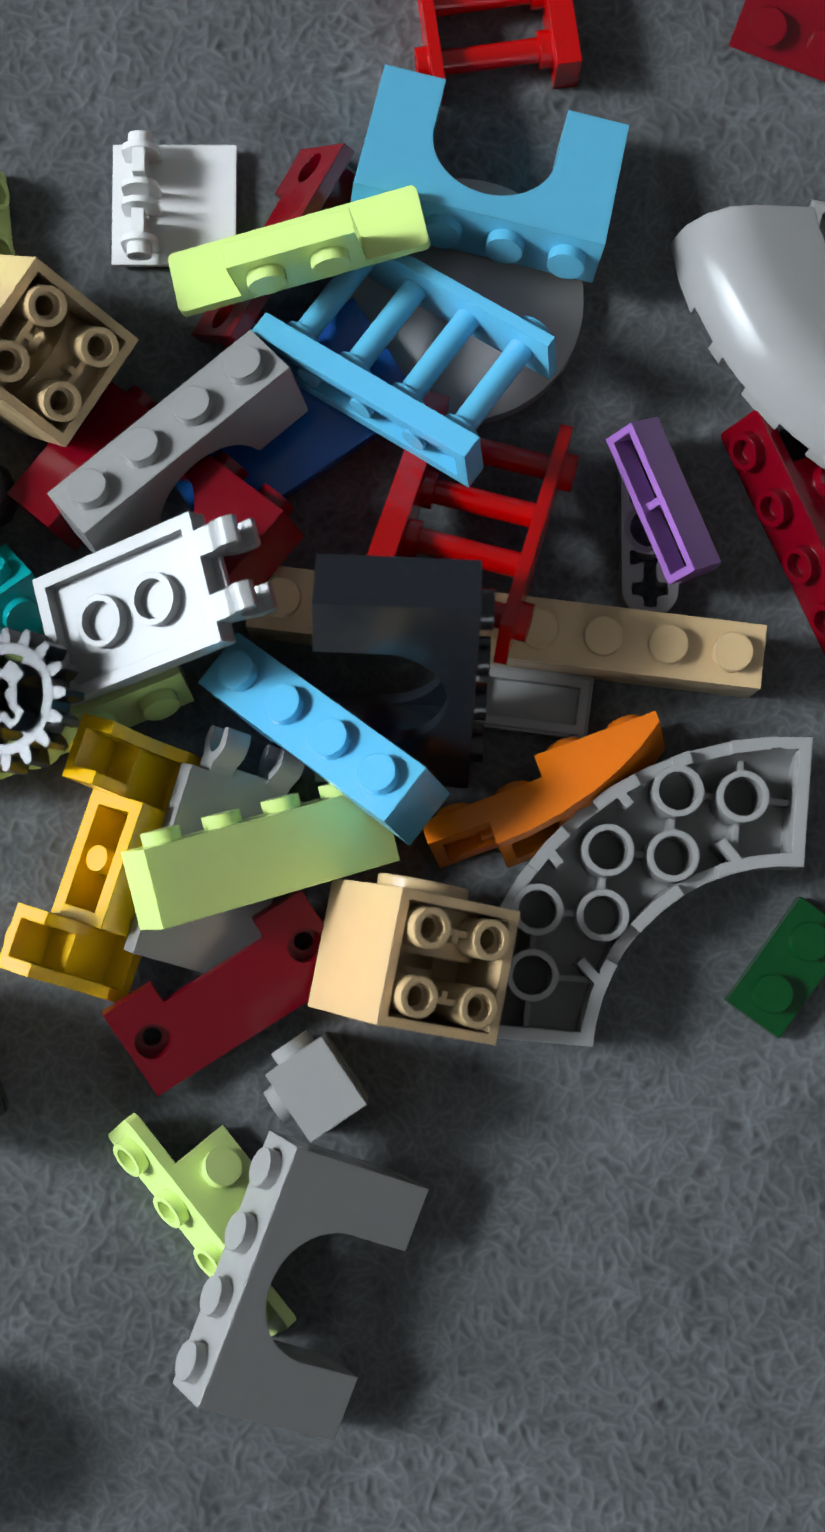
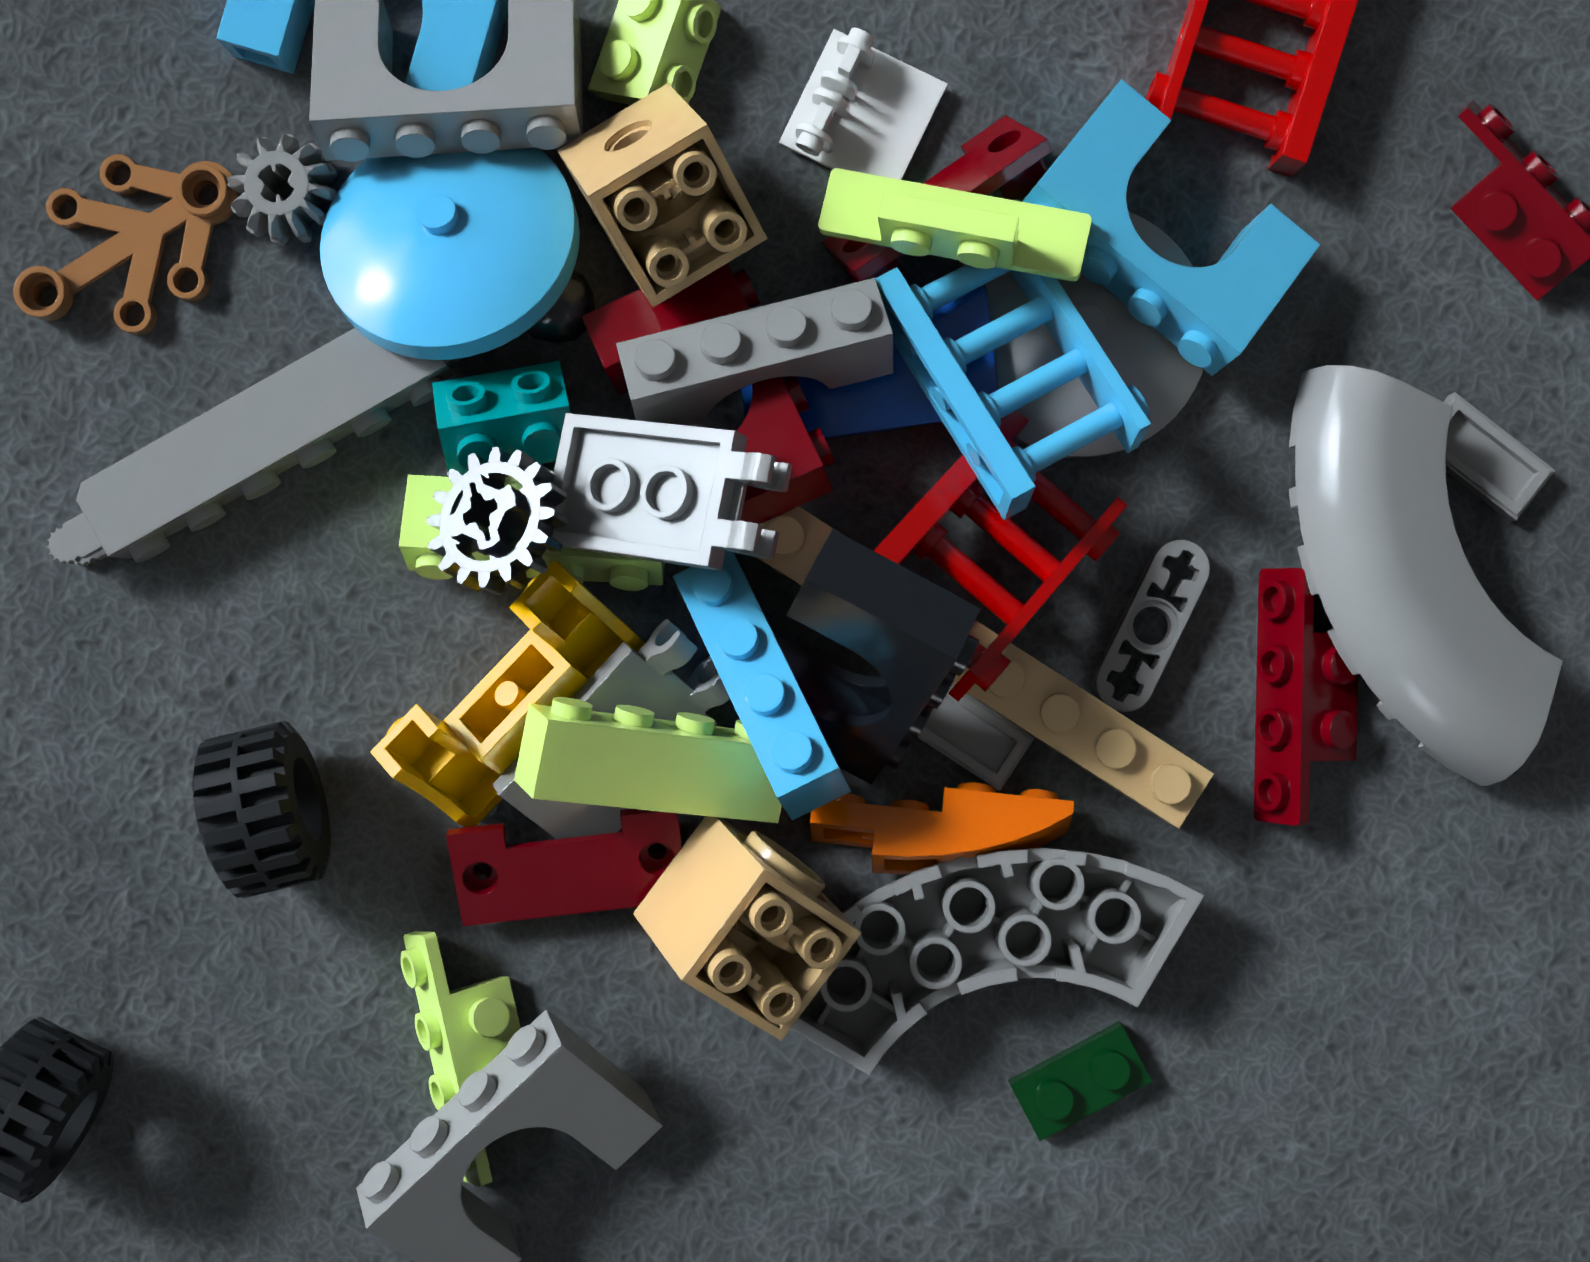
camera: 25 degrees right, 5 degrees up
light grey brick [264,1030,369,1143] -> none
medium lavender piece [606,417,721,585] -> none

